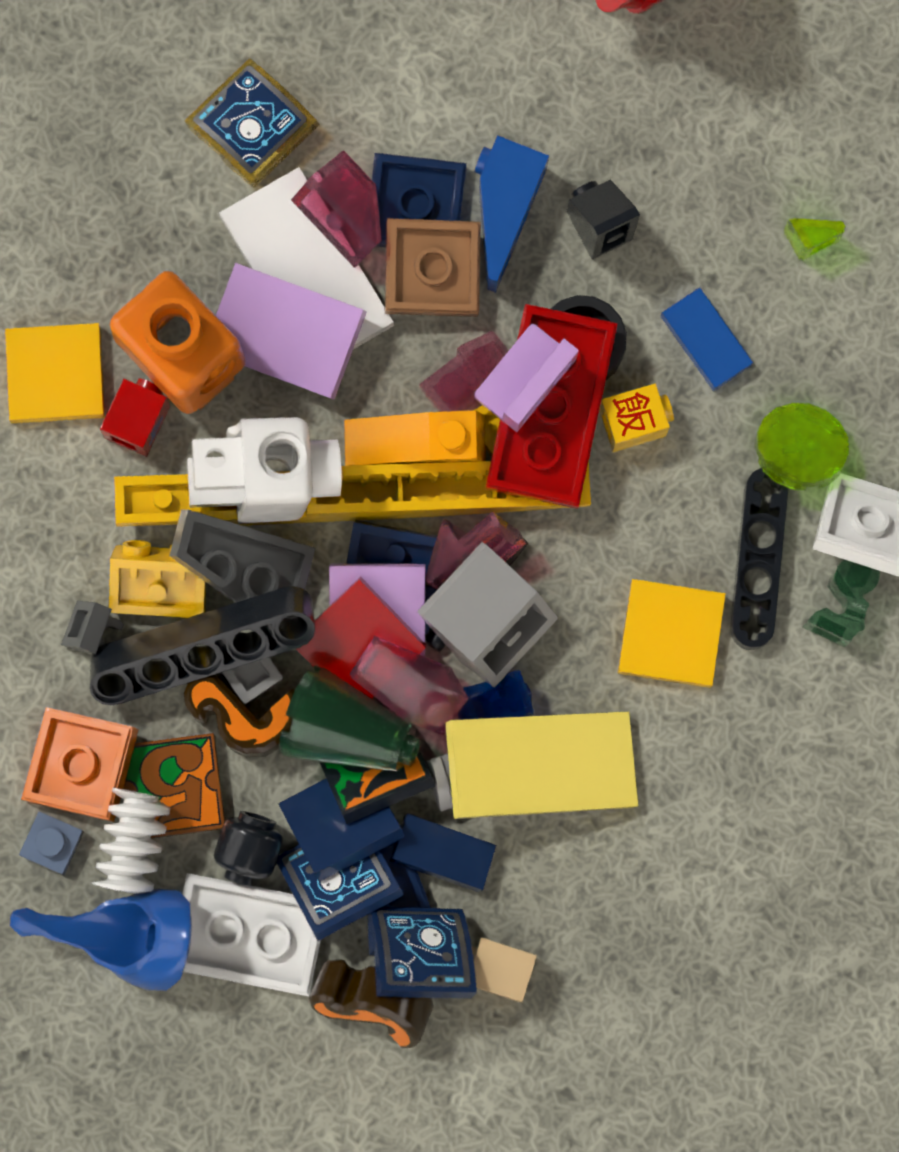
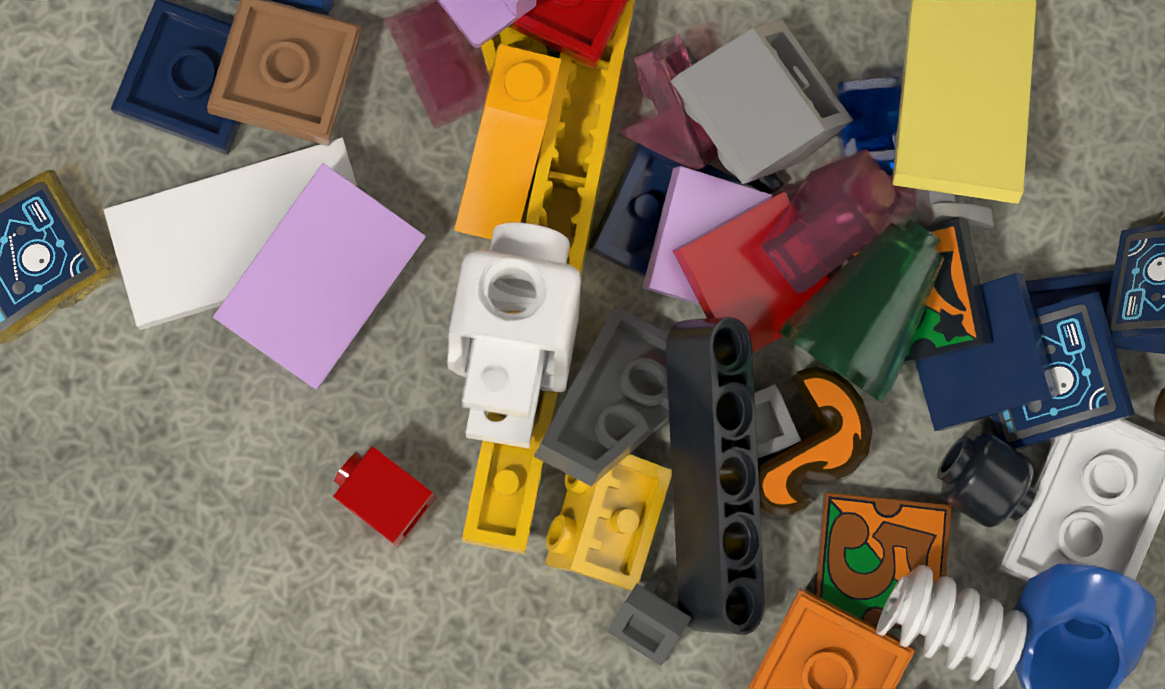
camera: 70 degrees left, 0 degrees up
yellow tile [5,323,105,424] -> none
orange piece [110,271,246,414] -> none
clear pink slope [291,150,382,268] -> none
dark blue tile [390,814,496,892] -> none

